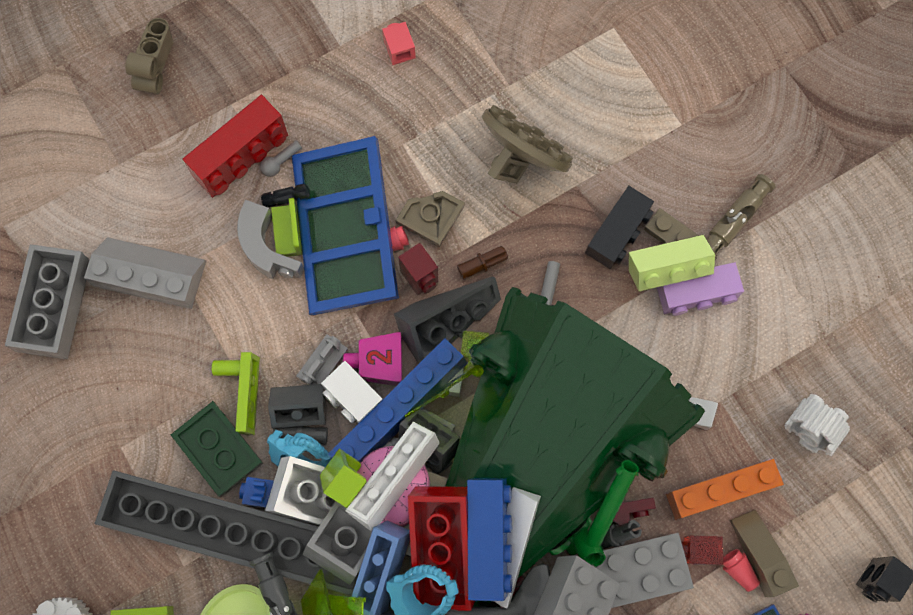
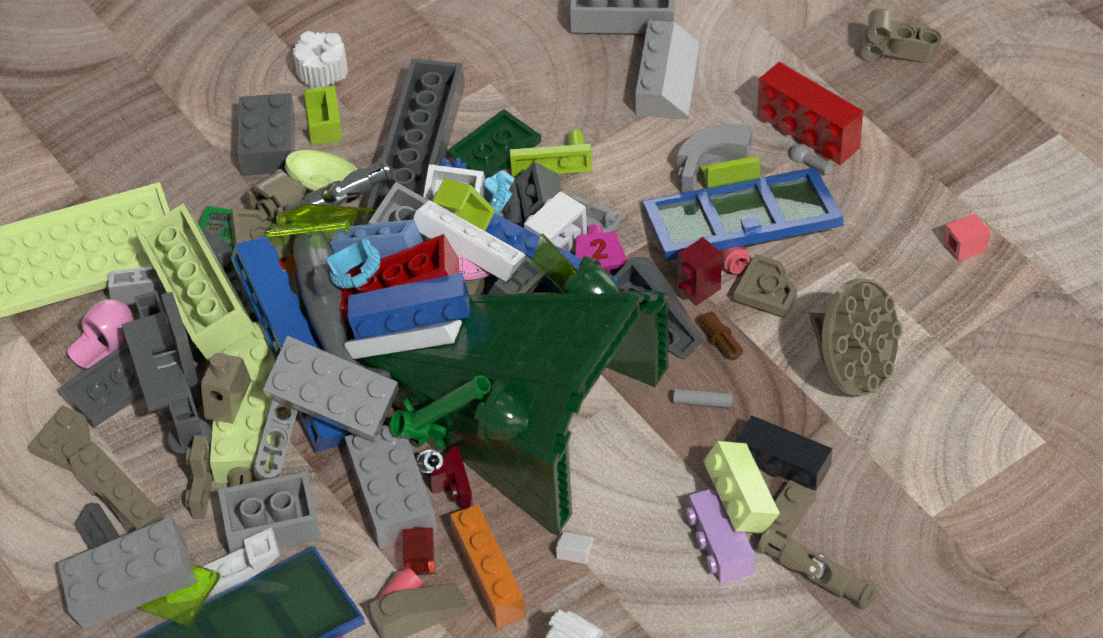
camera: 90 degrees right, 25 degrees down
black axle [261,183,310,208] -> none

